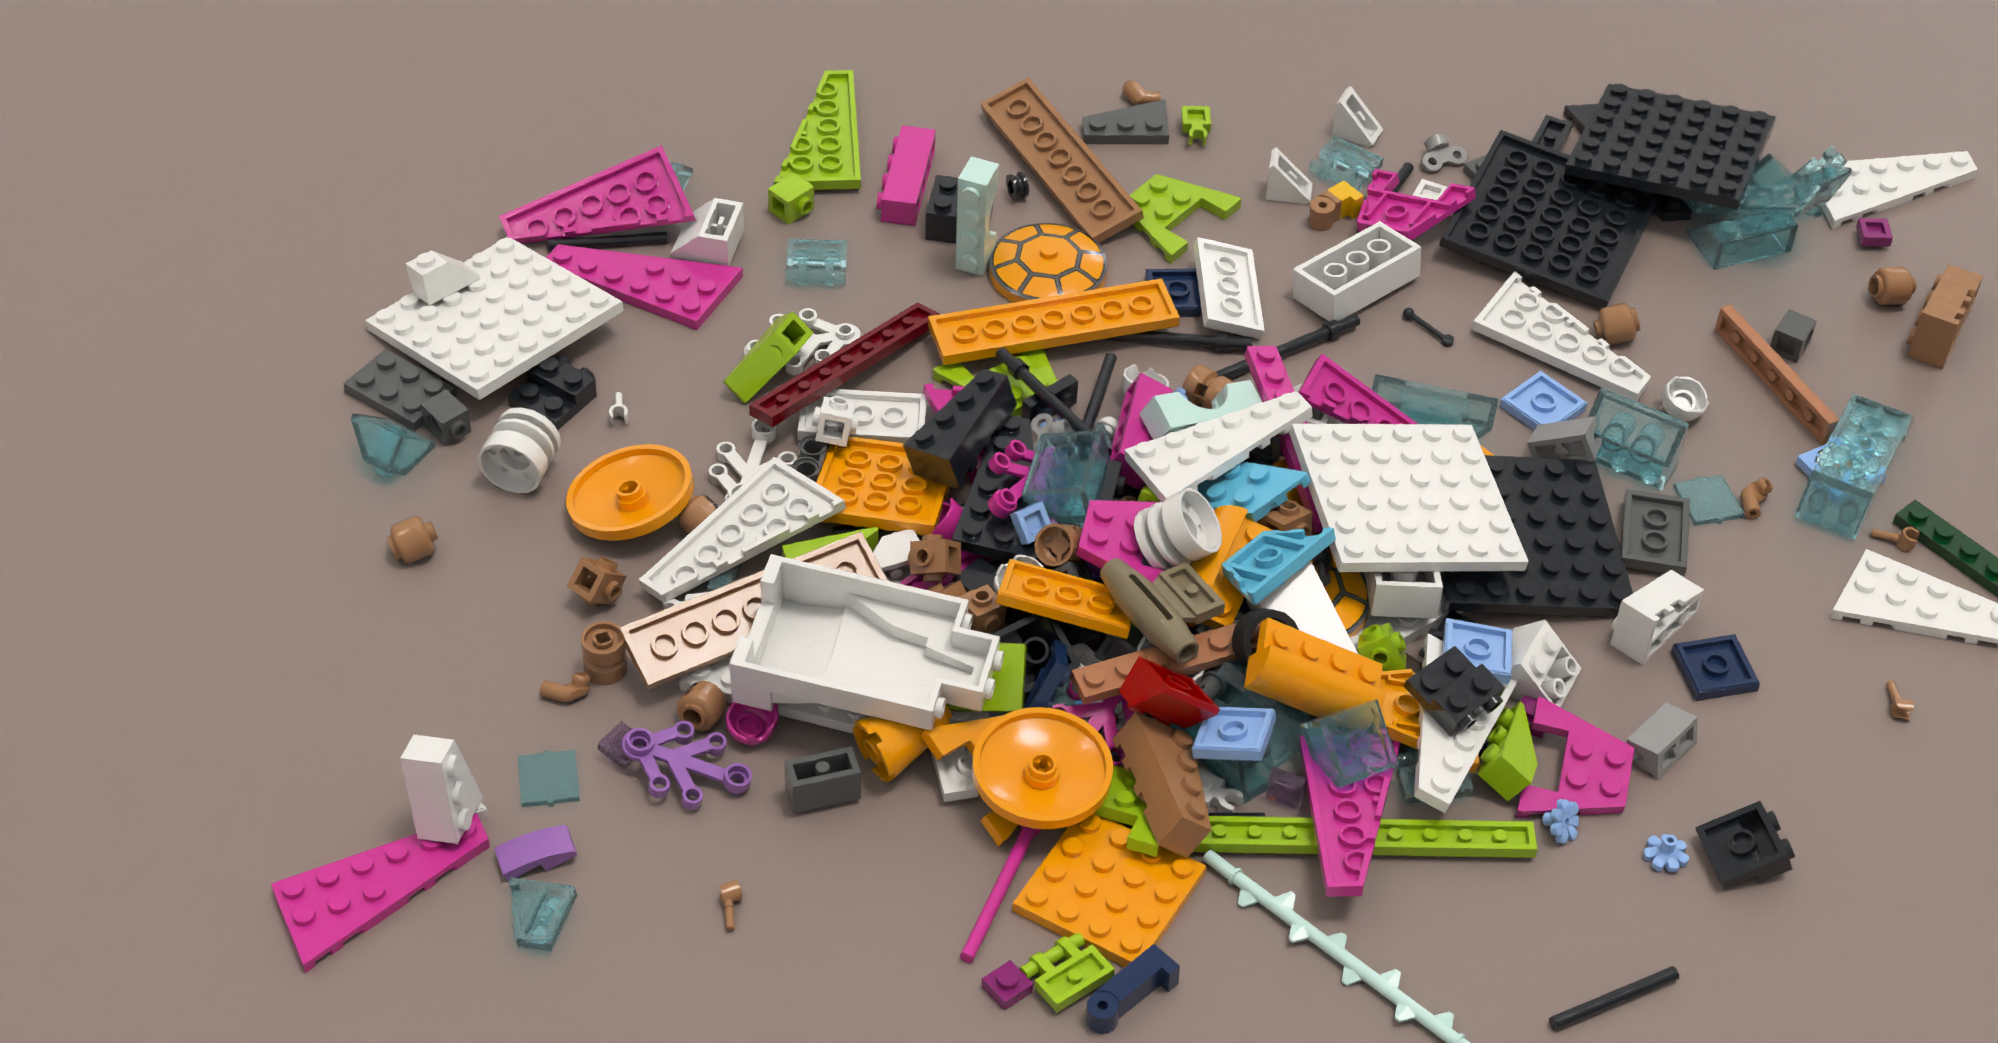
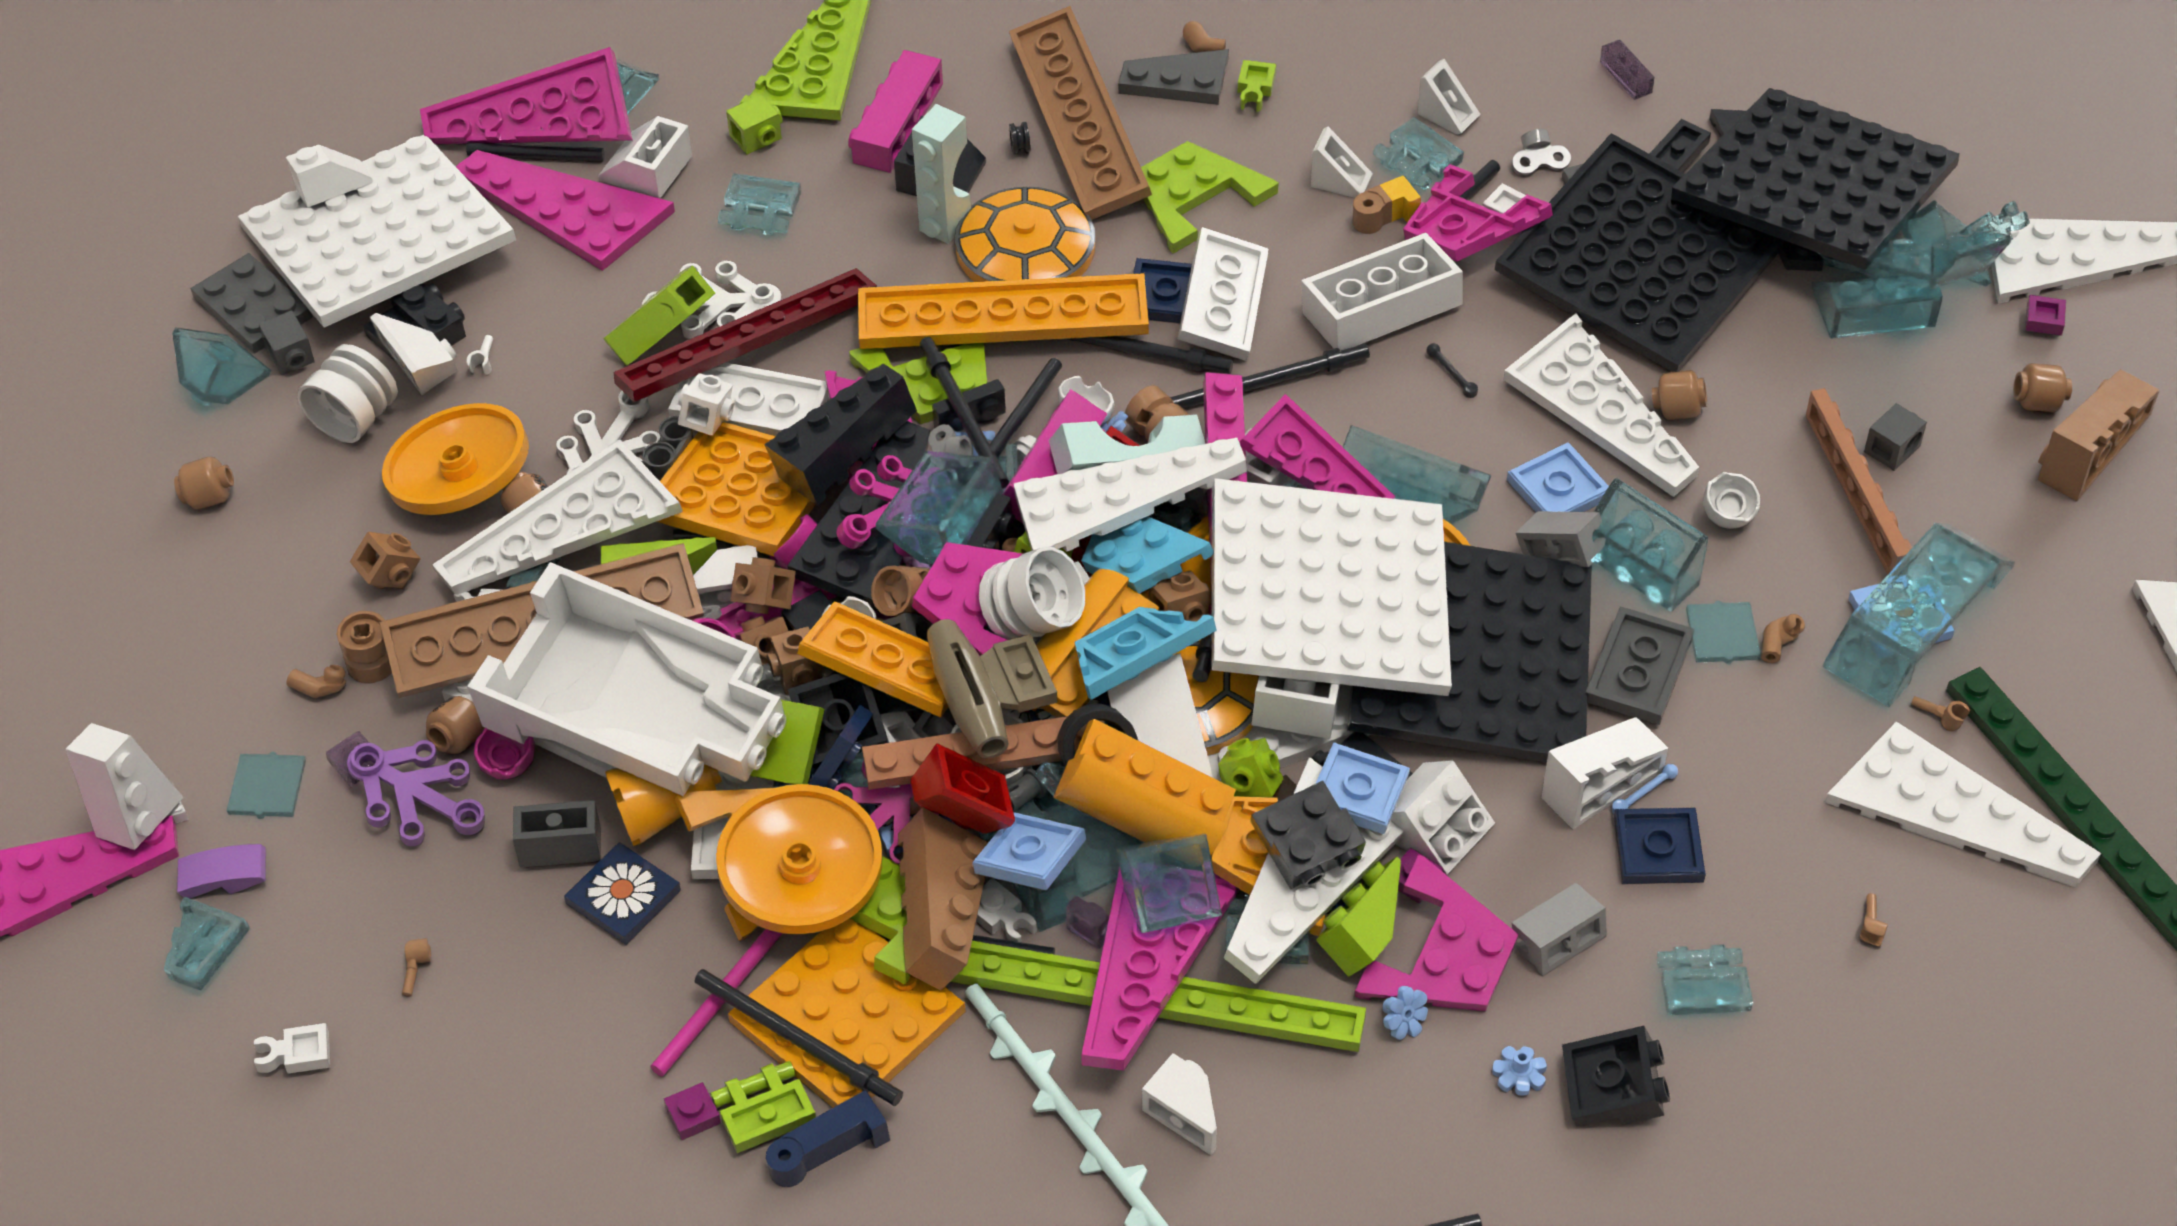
camera: 15 degrees right, 5 degrees up
light blue plate [1010,501,1051,545] -> none
none -> white plate [254,1023,330,1074]
none -> white slope [370,313,457,395]
none -> tile [564,842,681,945]
none -> black bar [694,969,903,1106]
none -> white slope [1142,1053,1217,1155]
none -> clear purple piece [1600,39,1655,100]
none -> light blue hinge [1612,764,1678,814]
none -> clear light blue plate [1657,944,1753,1015]

